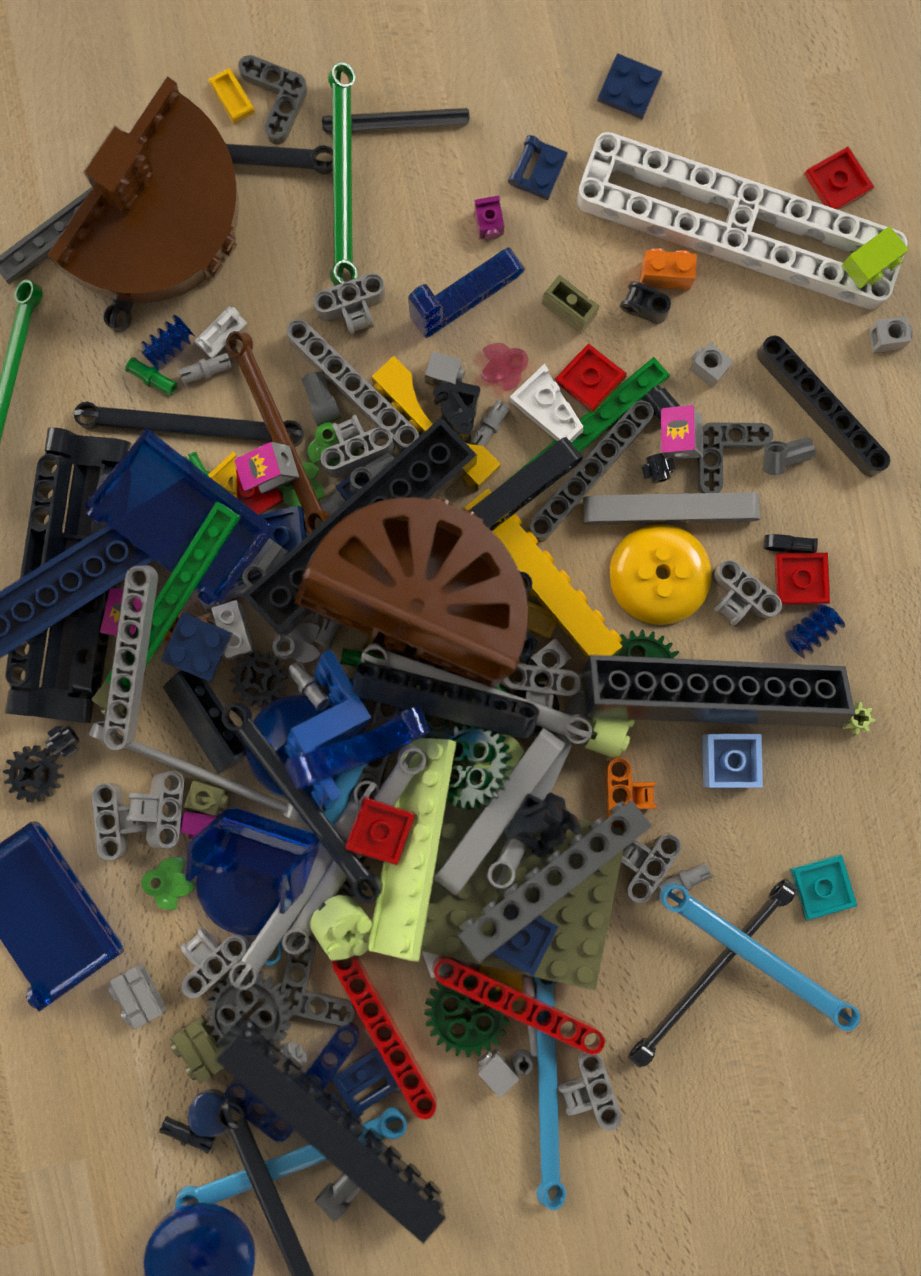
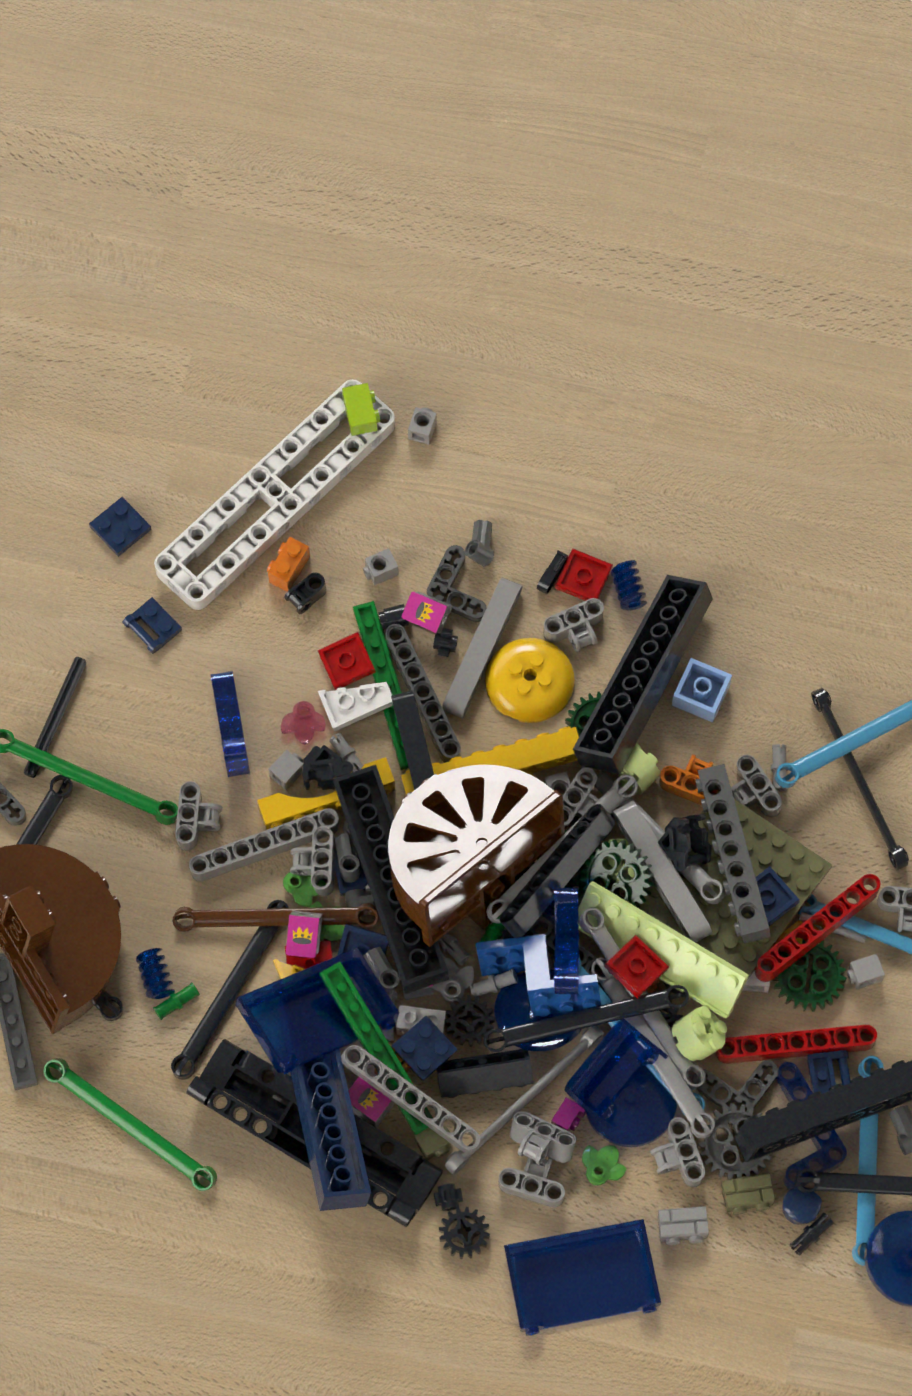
camera: 60 degrees left, 15 degrees down
light grey pin [178,353,232,385] -> none
olive brick [184,780,229,816] -> none
white hinge [194,306,248,358] -> none
dark grey piece [301,371,341,426] -> none
magenta brick [474,195,505,240] -> none
dark grey pin [512,1049,533,1075] -> none
olive brick [542,275,600,334] -> none
black beam [757,335,891,477] -> none
teal tile [790,854,858,921] -> none
red plate [804,146,875,210] -> none
yellowish green gear [842,702,875,735] -> none

